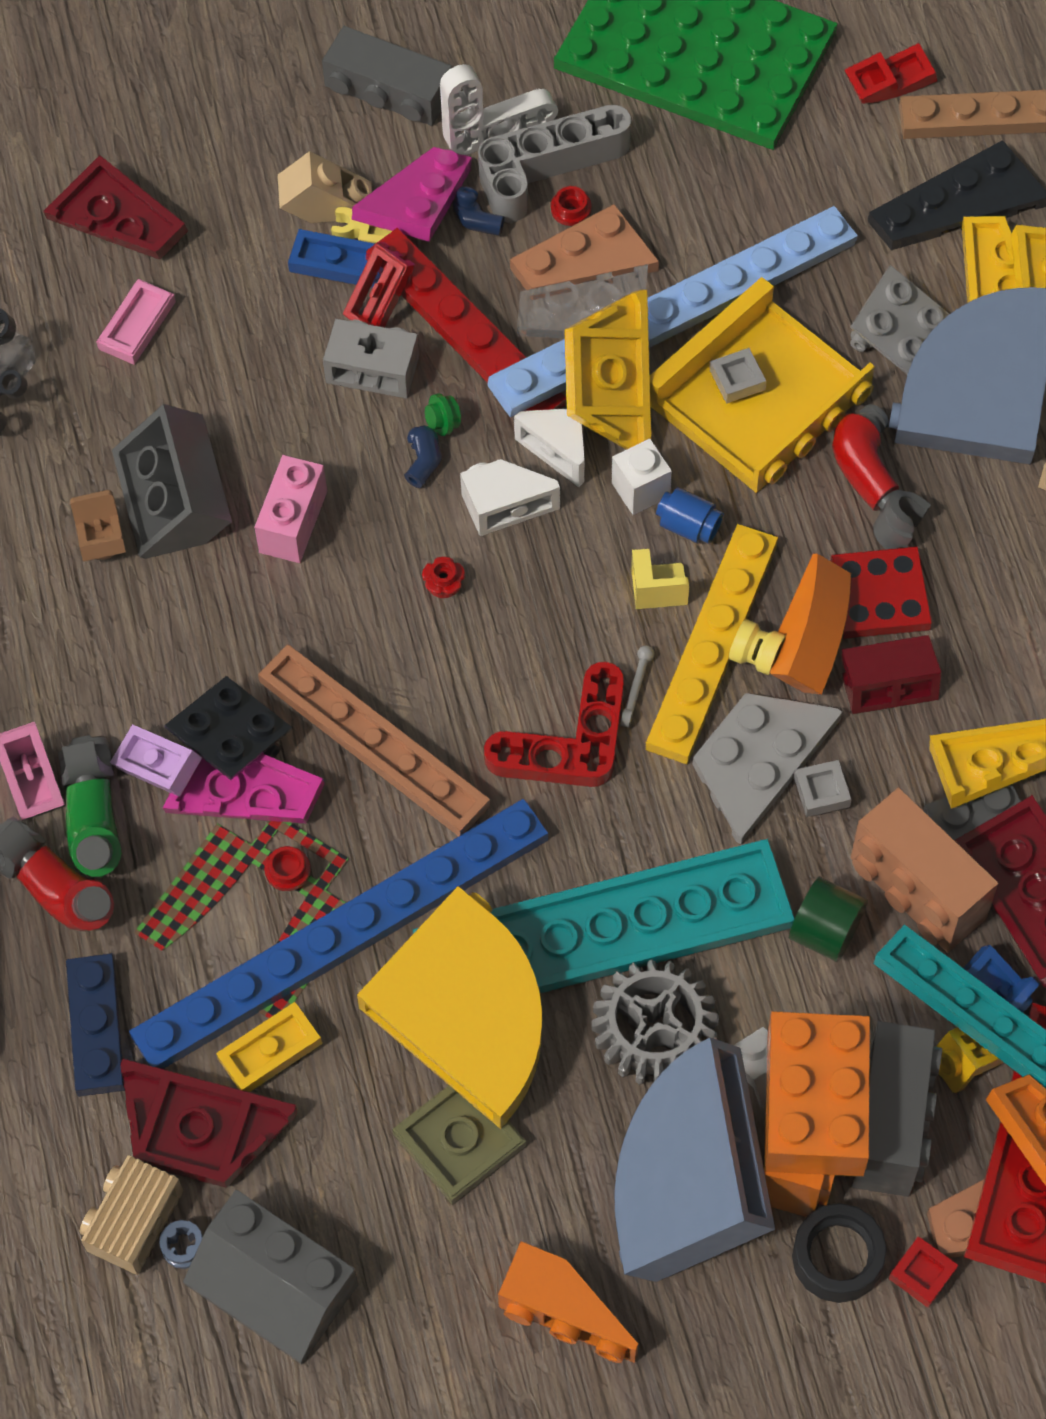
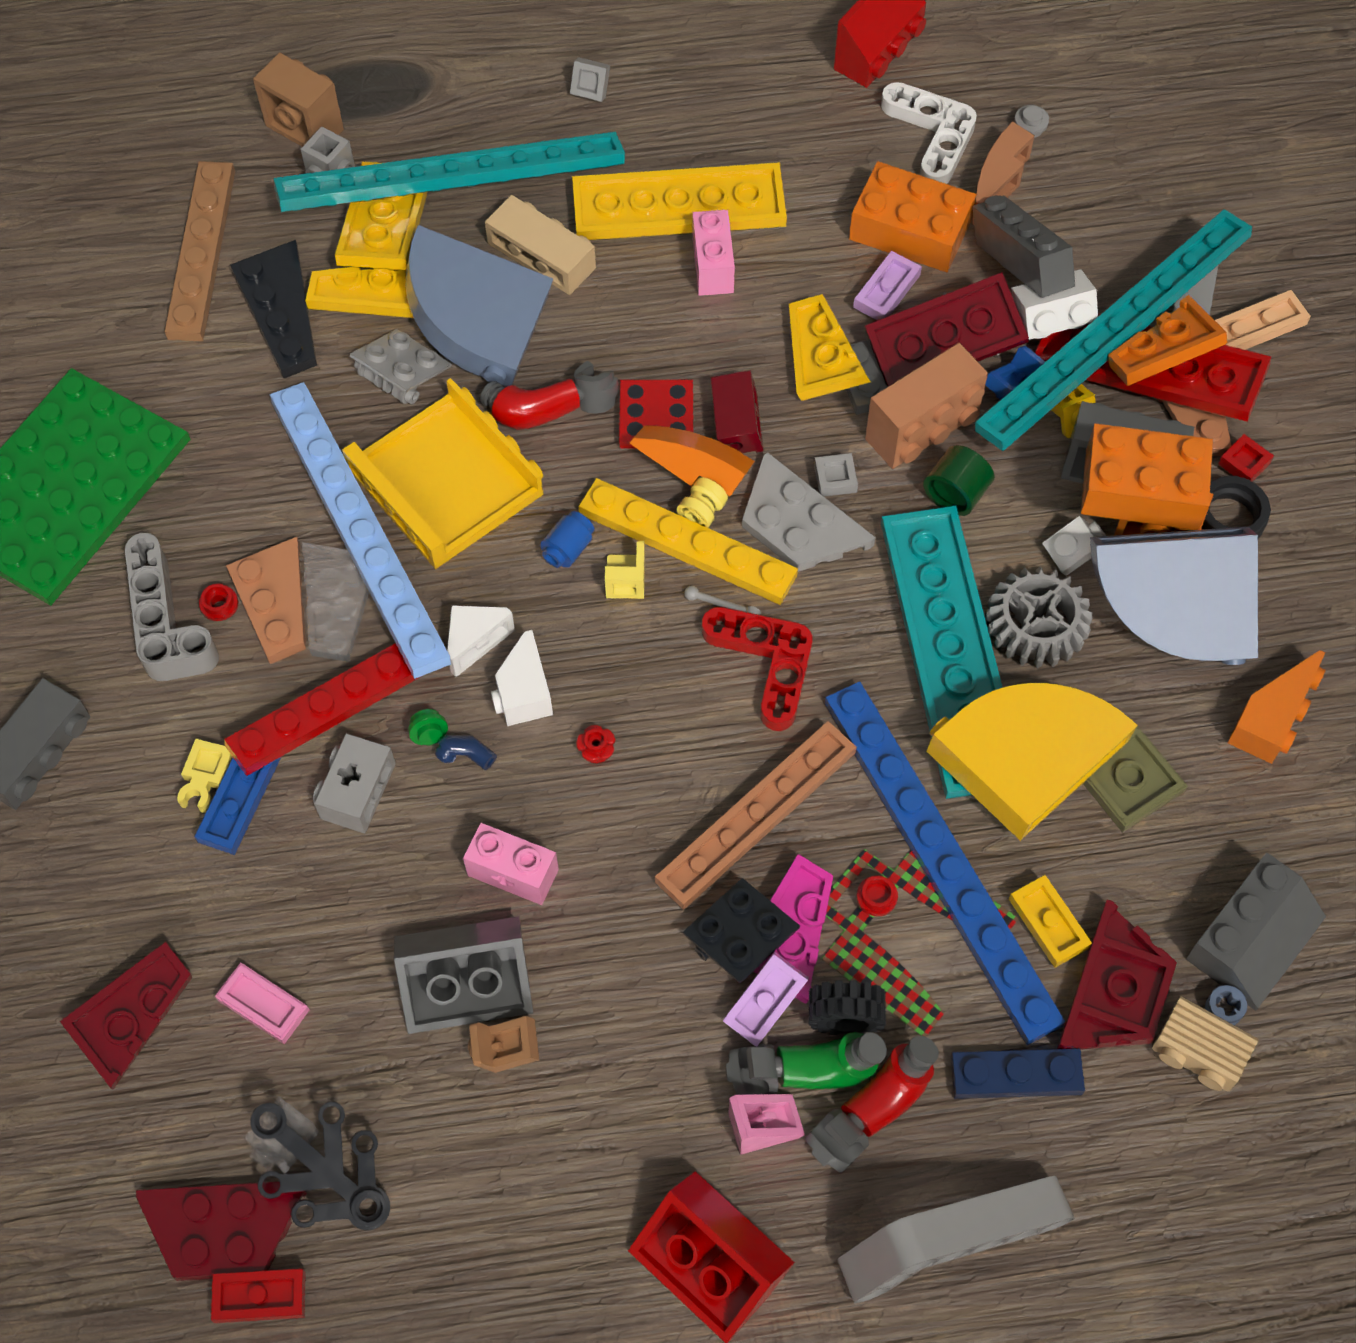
camera: 85 degrees left, 0 degrees up
tan slope [278,151,372,223] -> none
red tile [343,242,415,328] -> none
dark pink wing [352,147,472,242] -> none
white beam [440,64,558,155] -> none
dark blue arm [453,187,504,236] -> none
yellow wing [565,290,651,450] -> none
white brick [612,439,672,515] -> none
light grey plate [710,348,766,404] -> none
red slope [844,43,938,104] -> none
none -> black tyre [809,980,886,1035]

